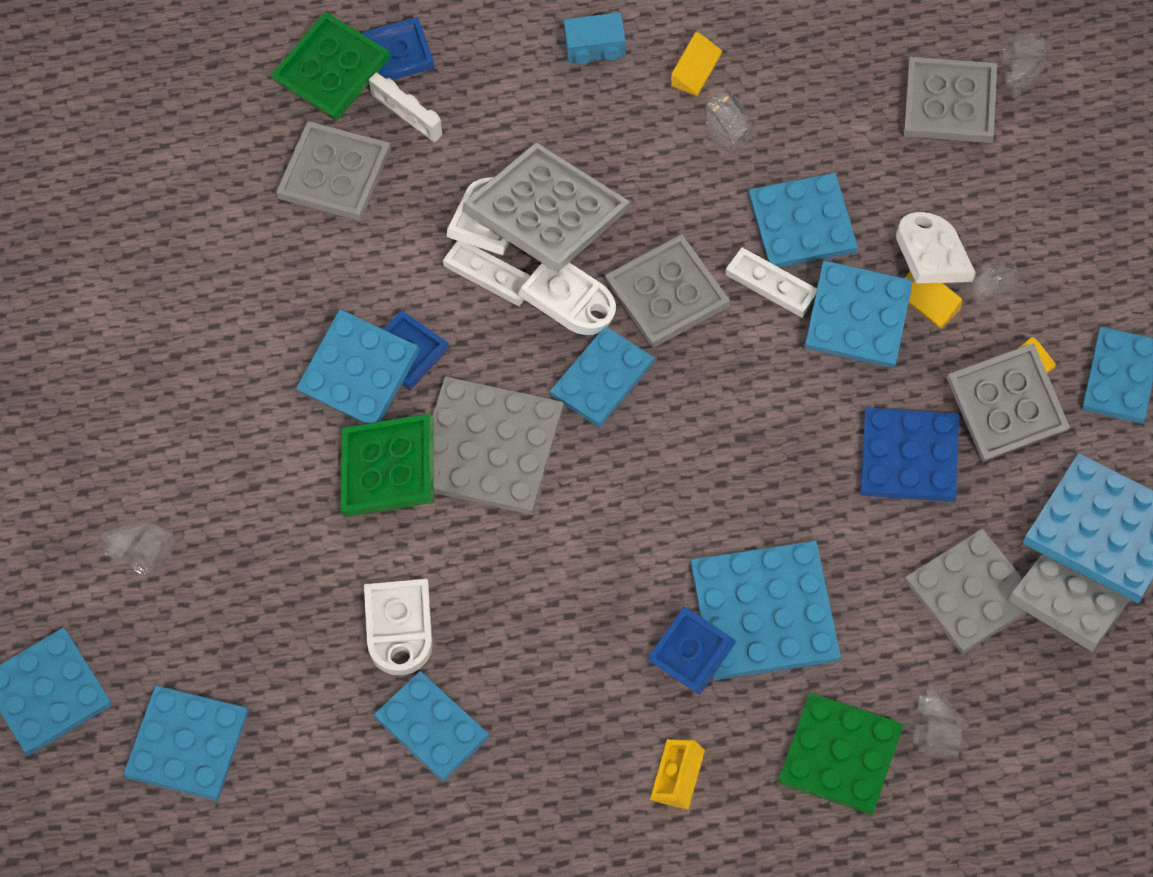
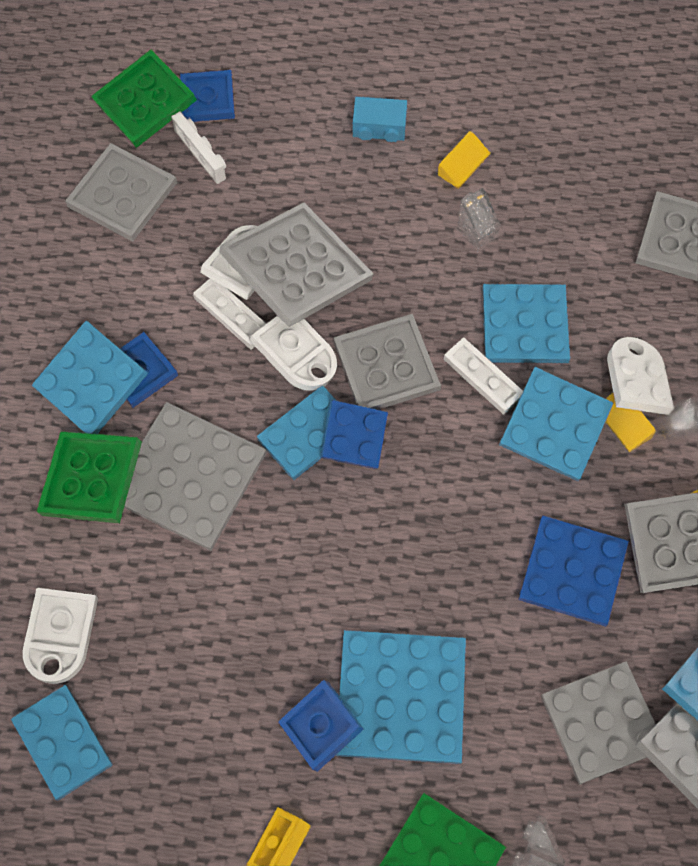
camera: 10 degrees right, 5 degrees up
none -> blue plate [320,400,388,469]

